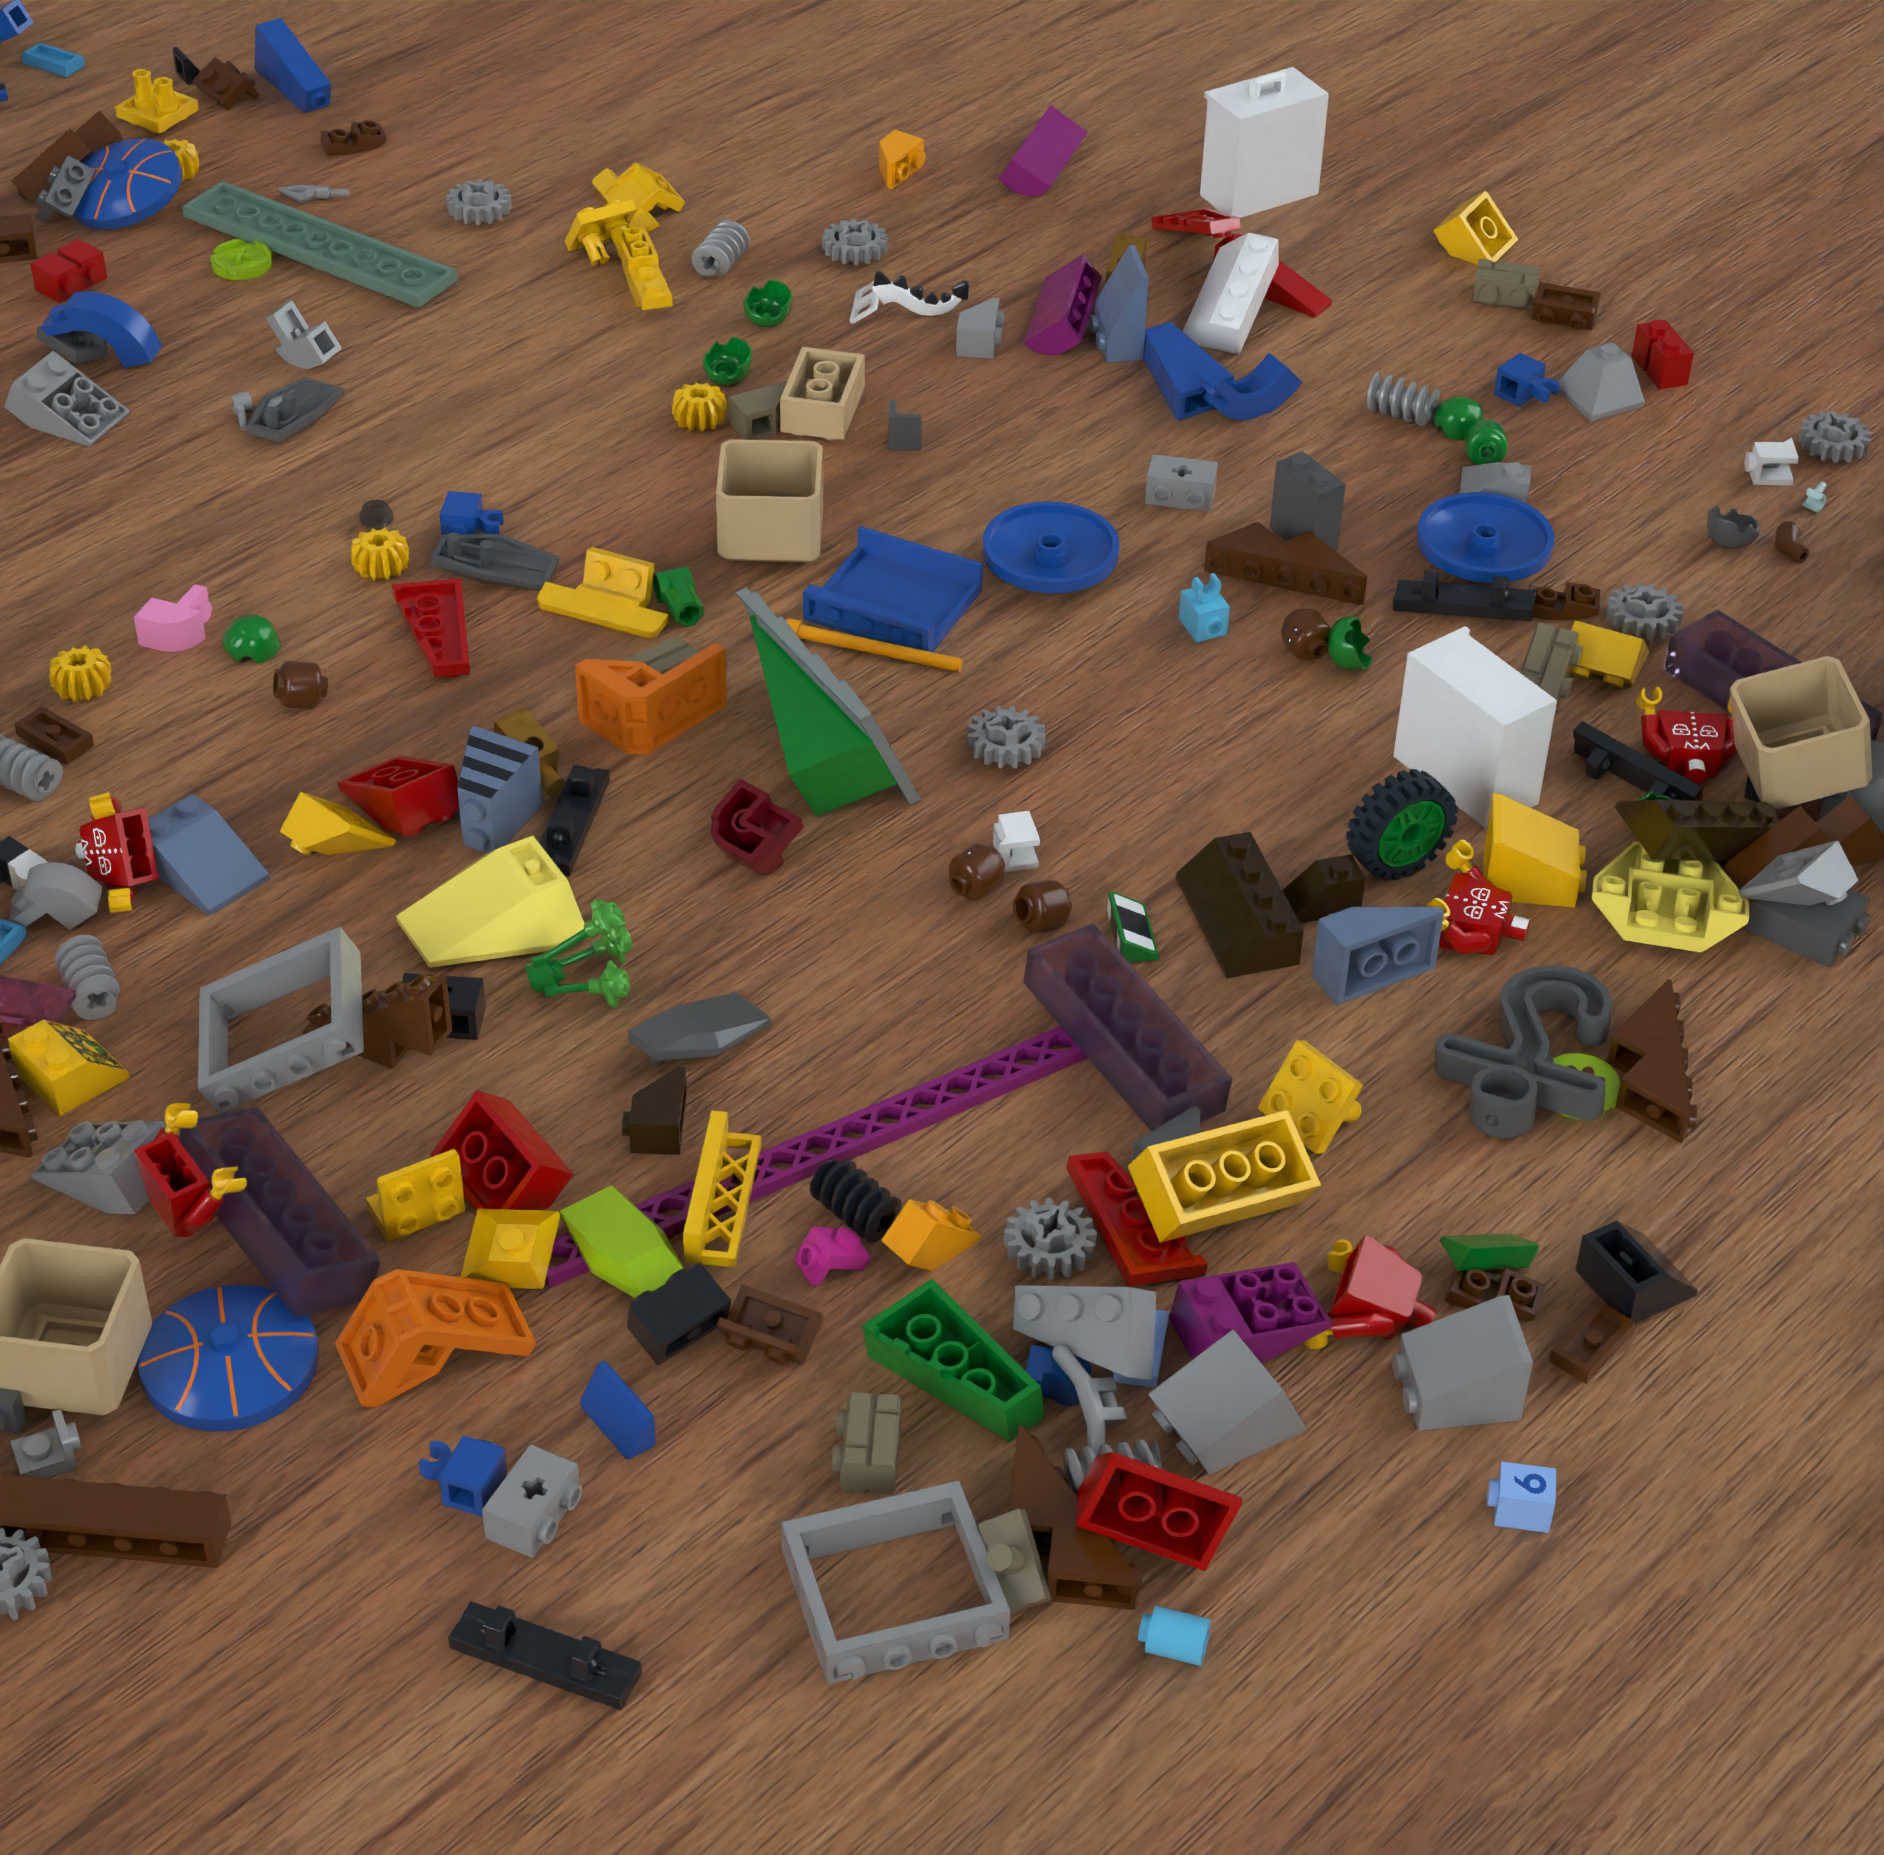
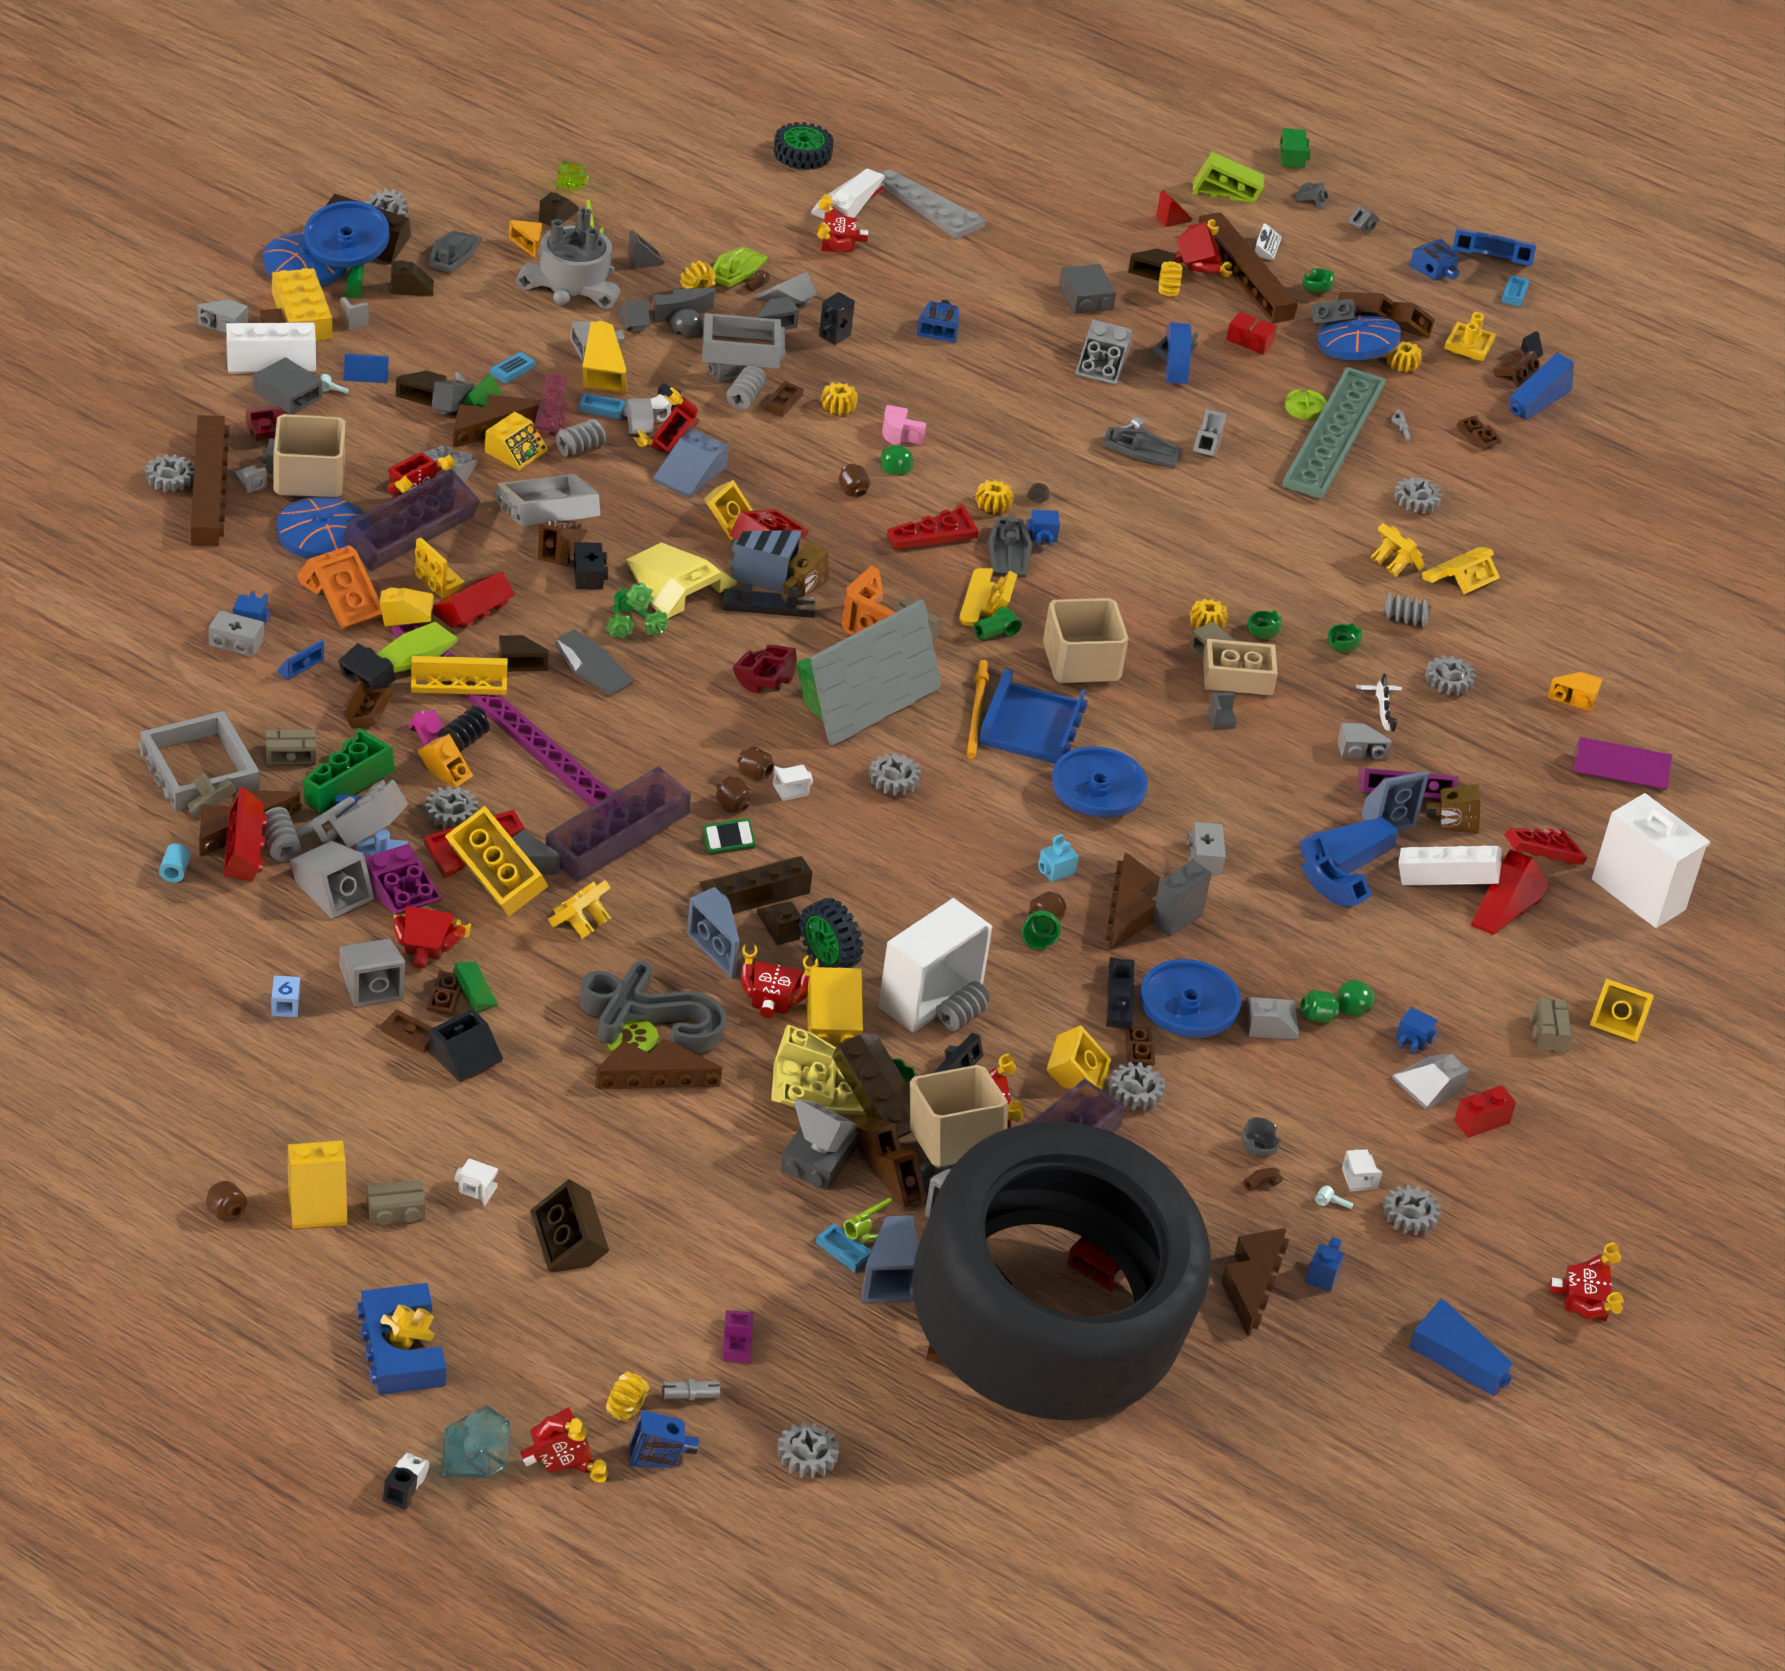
camera: 75 degrees right, 0 degrees up
black hinge [448,1601,642,1710] -> none
yellow slope [616,227,673,310] -> none
light grey piece [1367,371,1440,426] -> none
dark tan brick [1520,622,1584,708] -> none
reddish brown bracket [1531,282,1601,330] -> none

